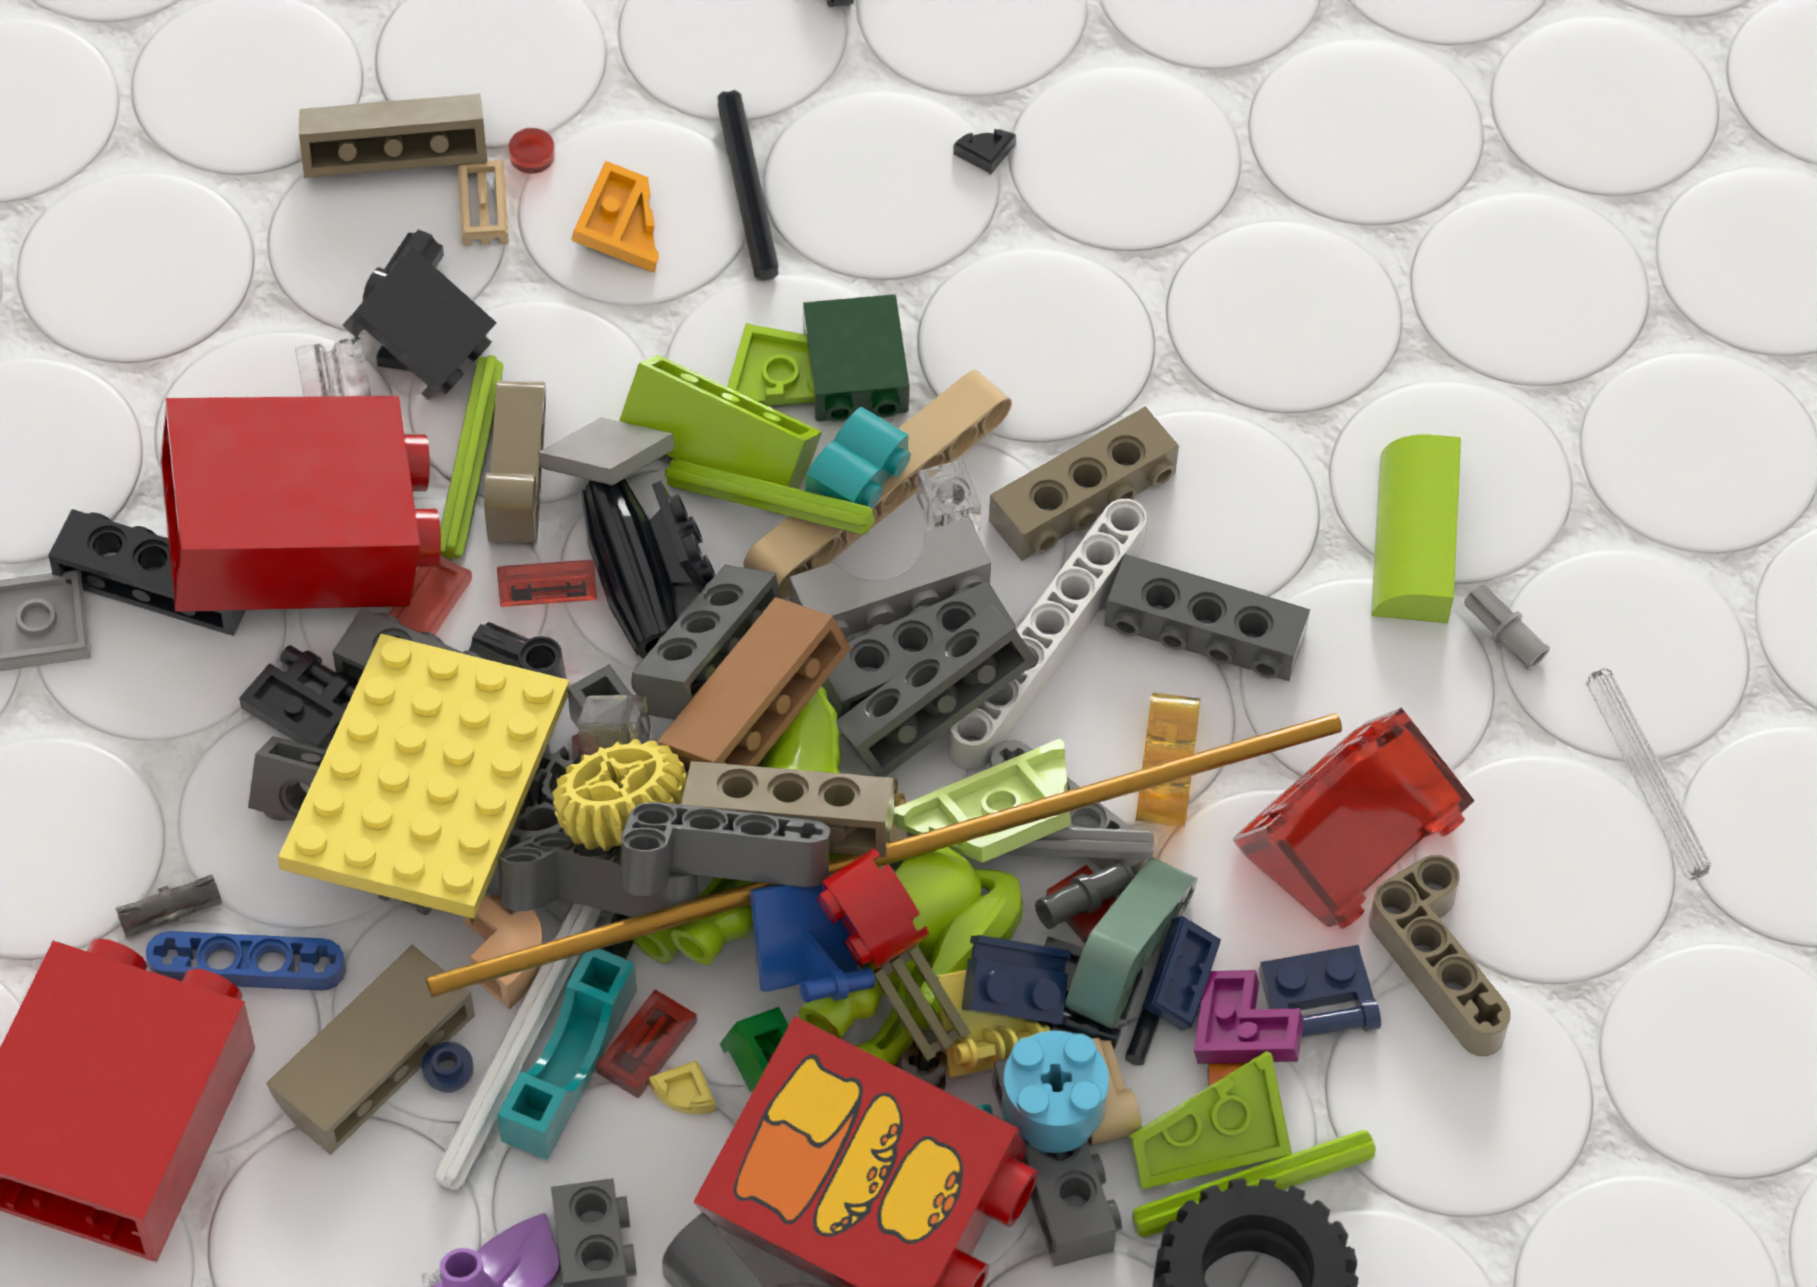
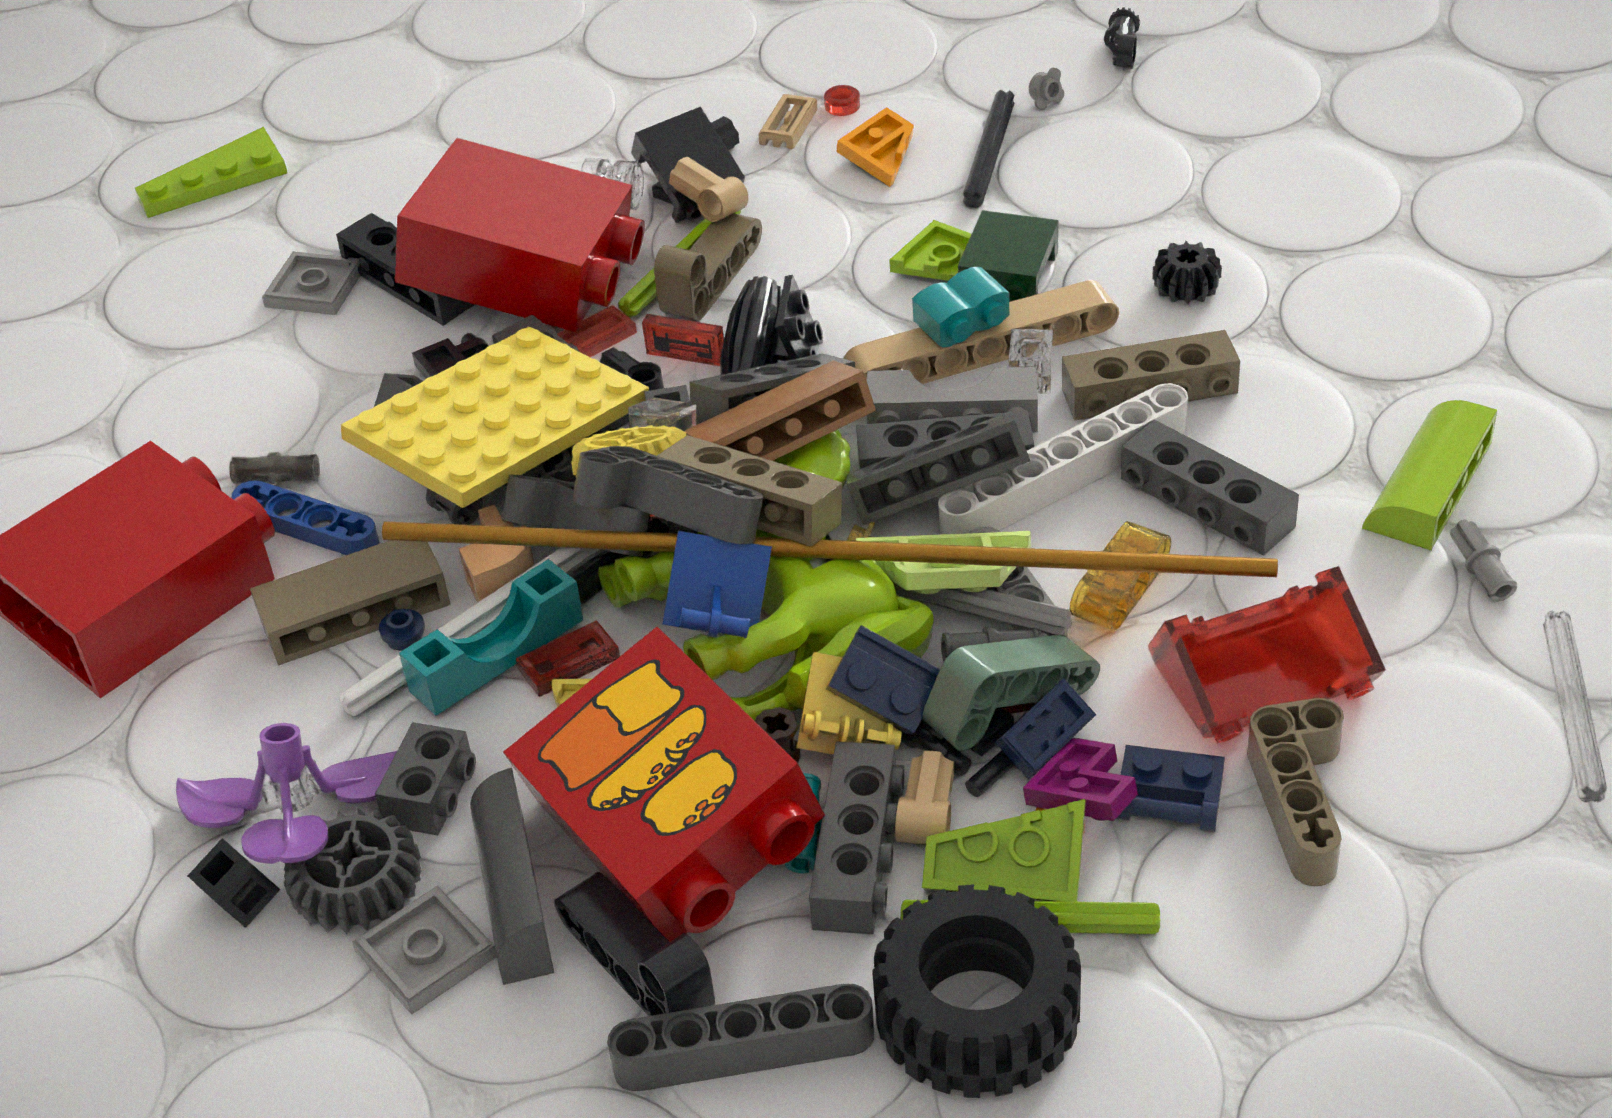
camera: 30 degrees right, 15 degrees down
dark tan brick [299,93,487,178] -> none
light grey tile [538,417,675,485] -> none
lime brick [619,355,822,489] -> none
lime axle [664,459,875,535] -> none
red brick [816,848,929,970] -> none
olive tile [873,945,971,1061] -> none
black tile [953,129,1016,174] -> none
medium azure brick [1001,1031,1109,1153] -> none
none -> tan piece [669,157,748,222]
none -> light grey plate [1029,67,1064,110]
none -> black gear [1152,240,1222,304]

